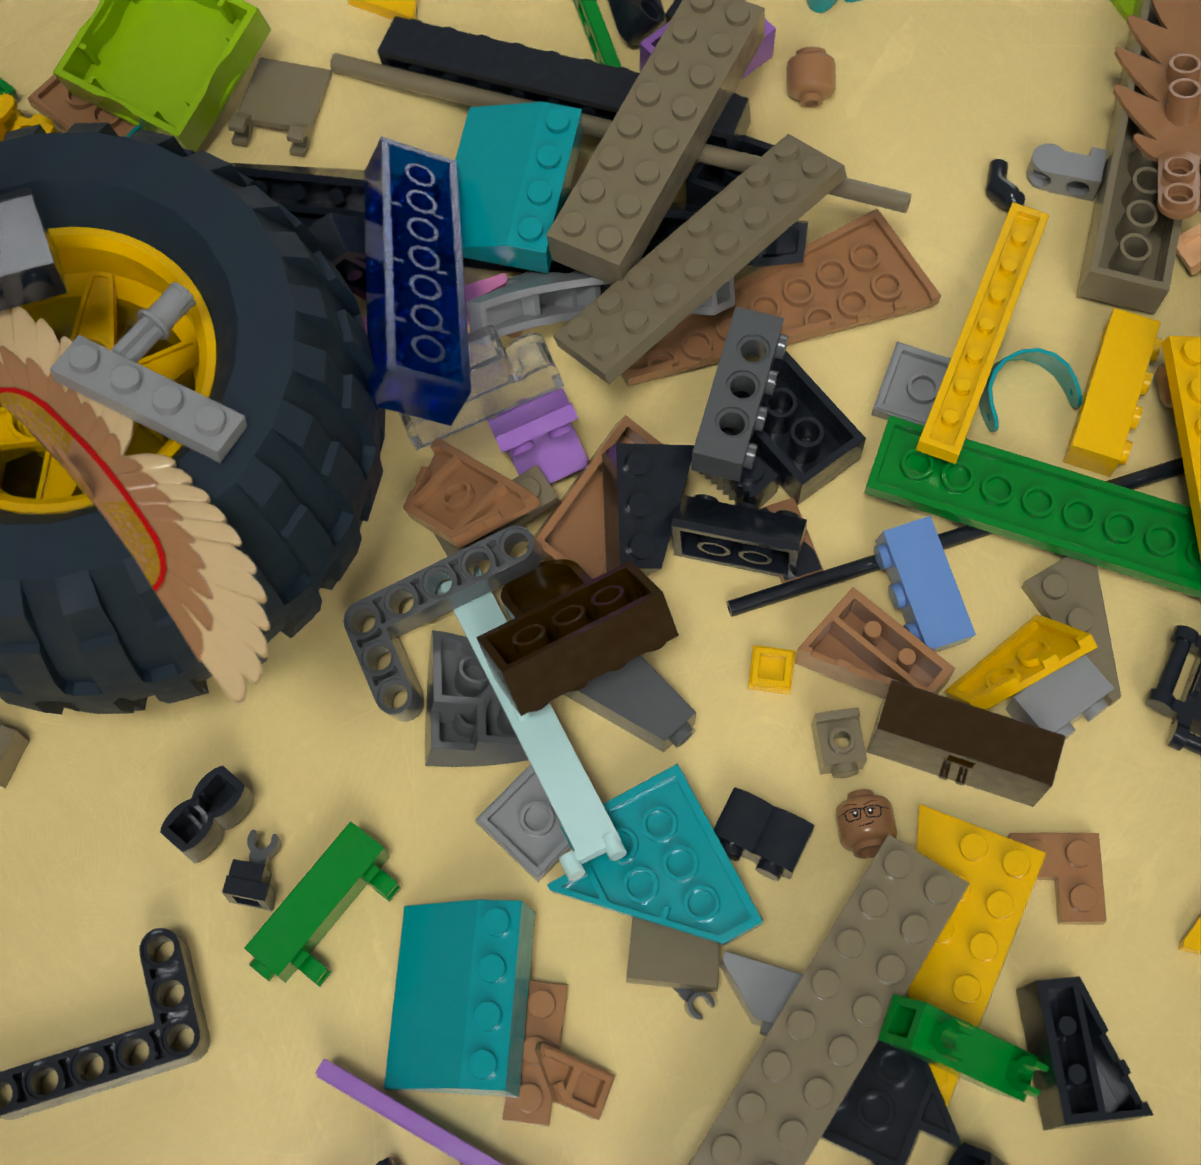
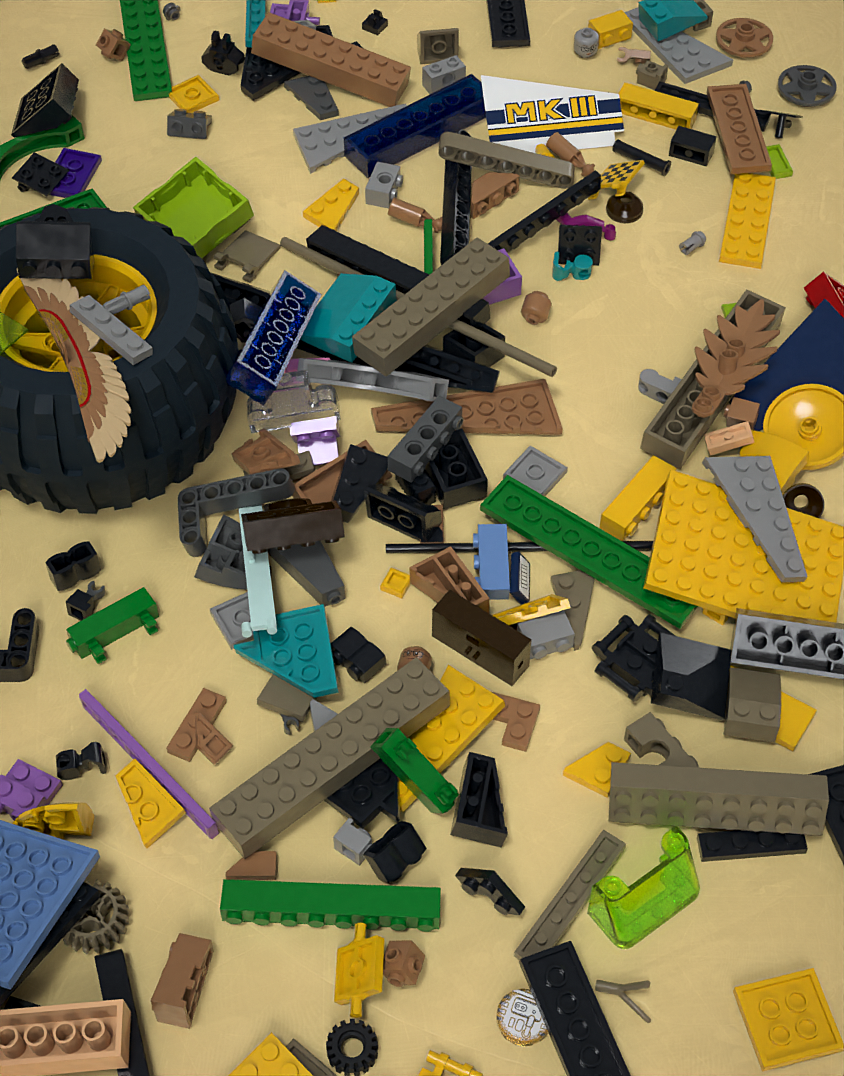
camera: 15 degrees right, 15 degrees down
teal slope [384,899,535,1097] -> none
dark tan plate [553,134,847,385] -> none
dark tan brick [811,707,867,778] -> none
yellow plate [916,202,1050,464] -> none
teal piece [979,348,1082,433] -> none
black arm [986,159,1025,210] -> none
none -> dark blue tile [510,551,530,605]

